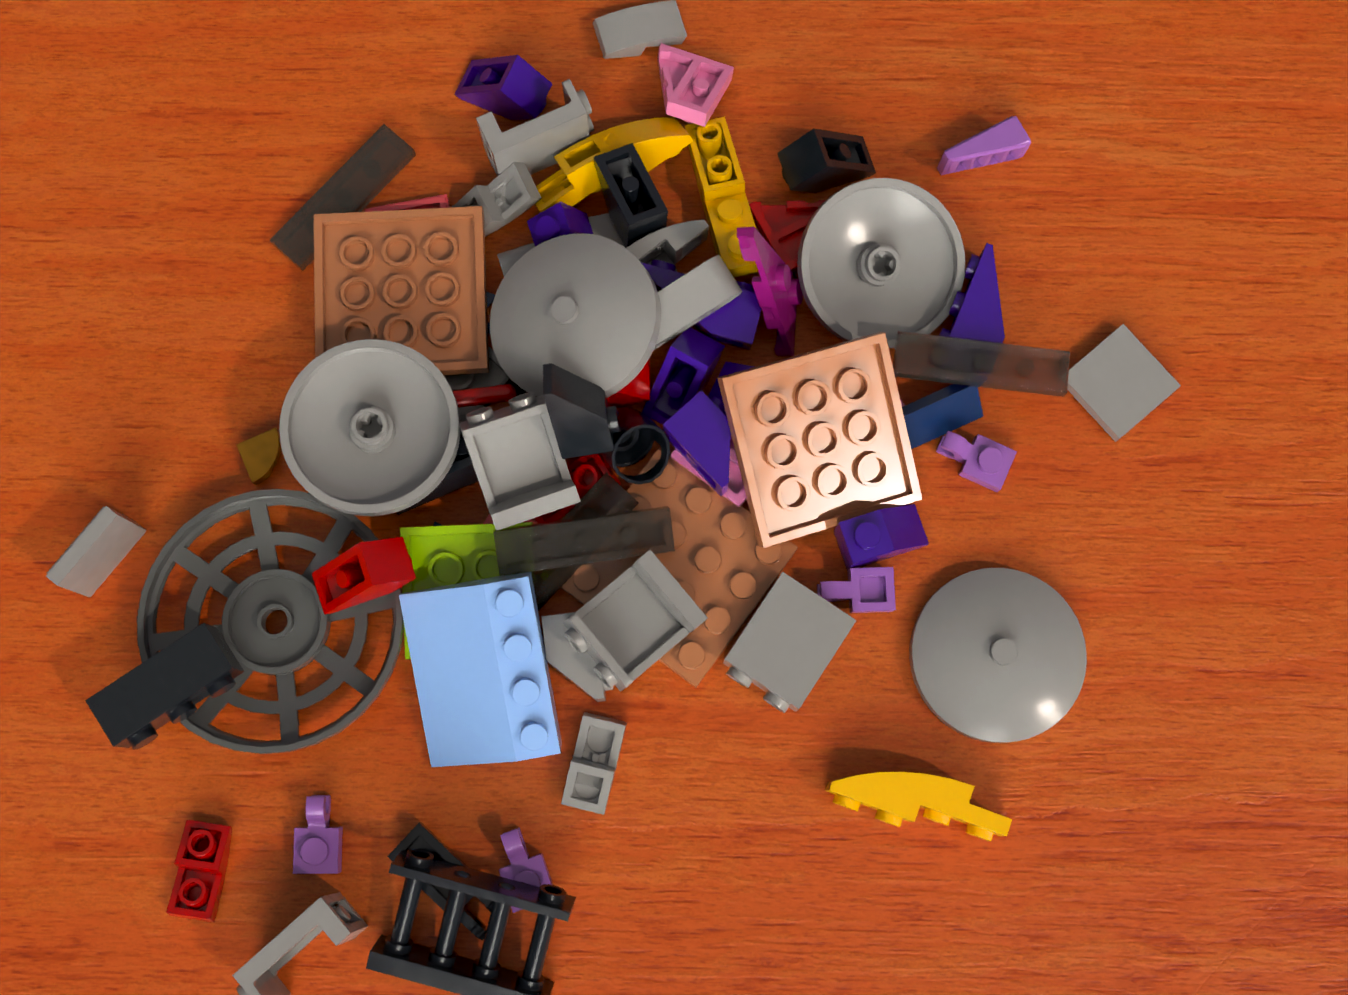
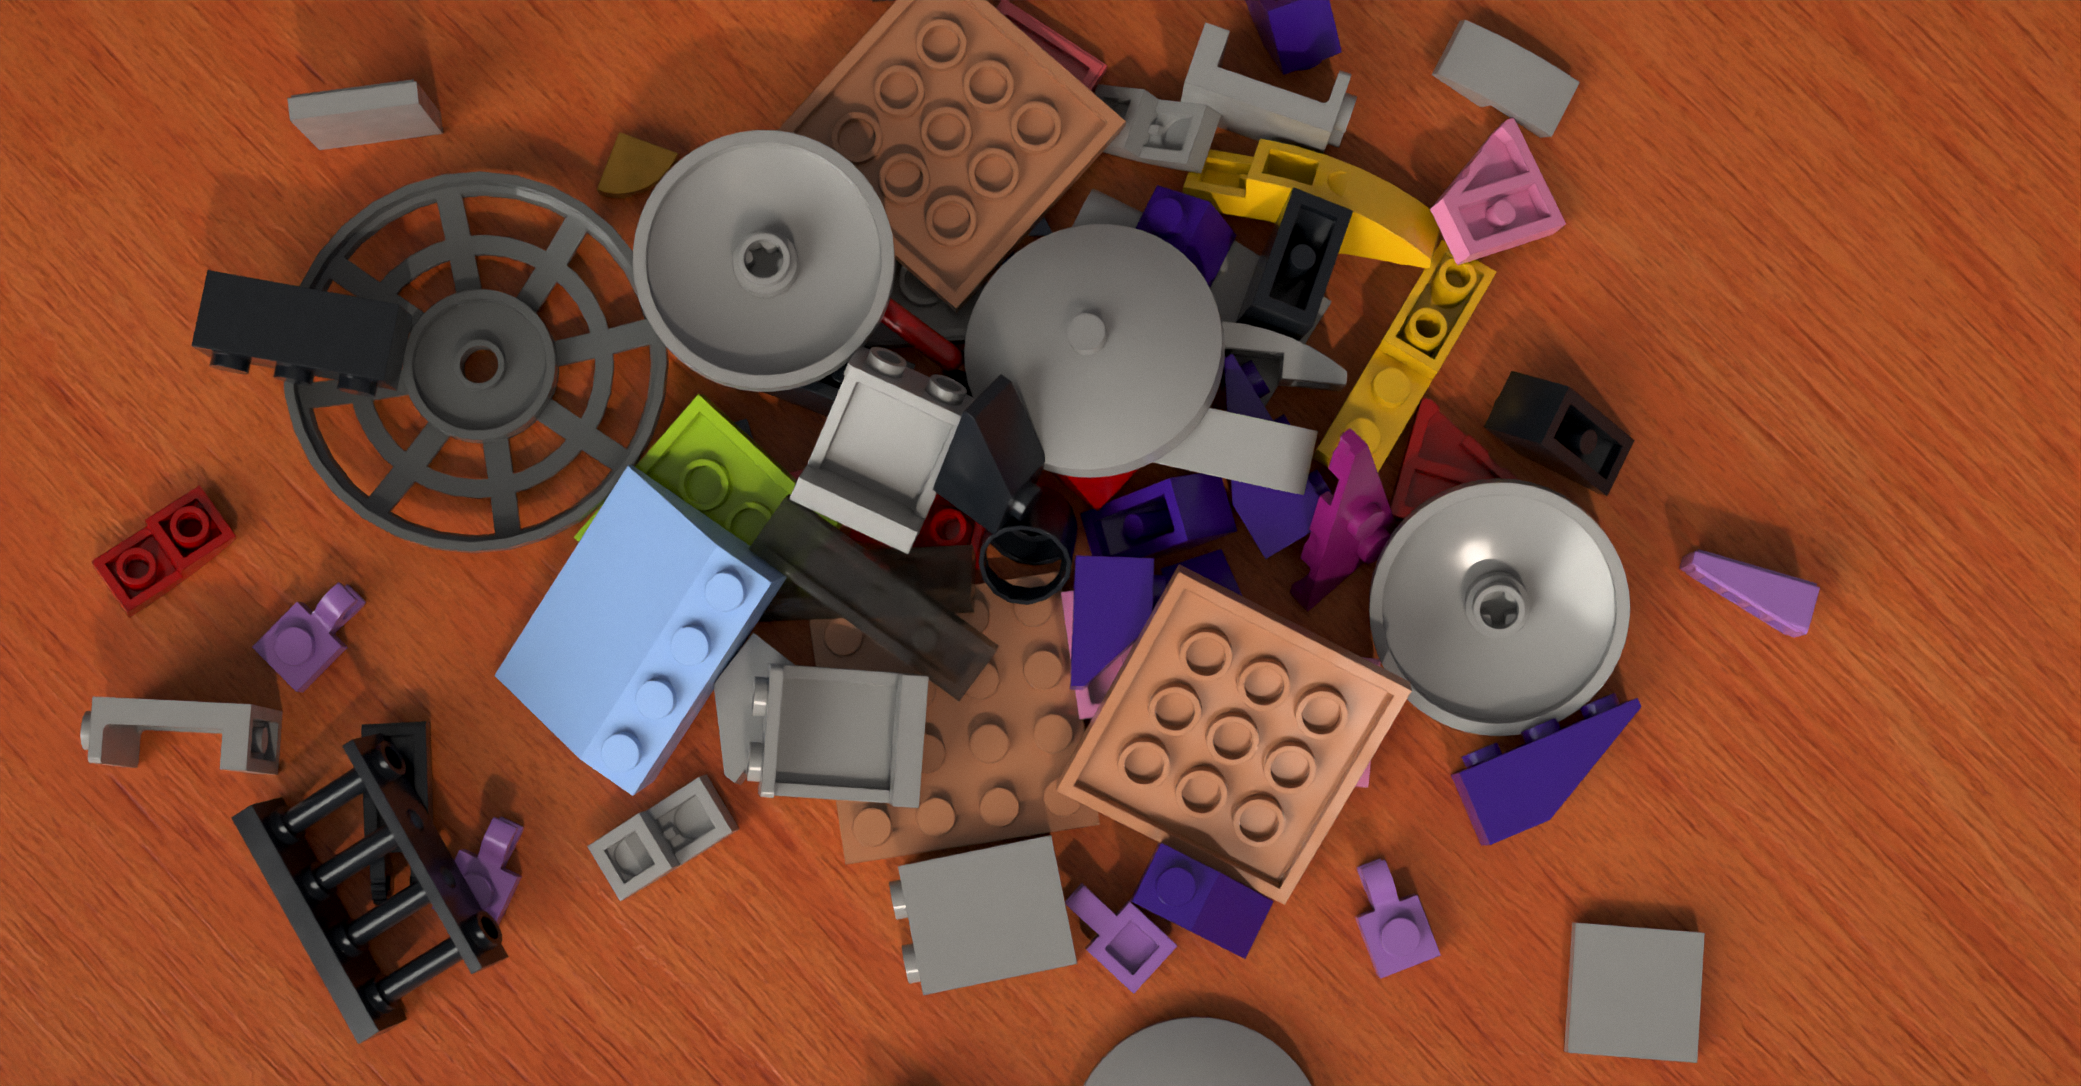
camera: 45 degrees right, 5 degrees up
red slope [311,536,416,615] -> none
clear smoke tile [893,331,1070,397] -> none
dark blue tile [902,376,984,449] -> none

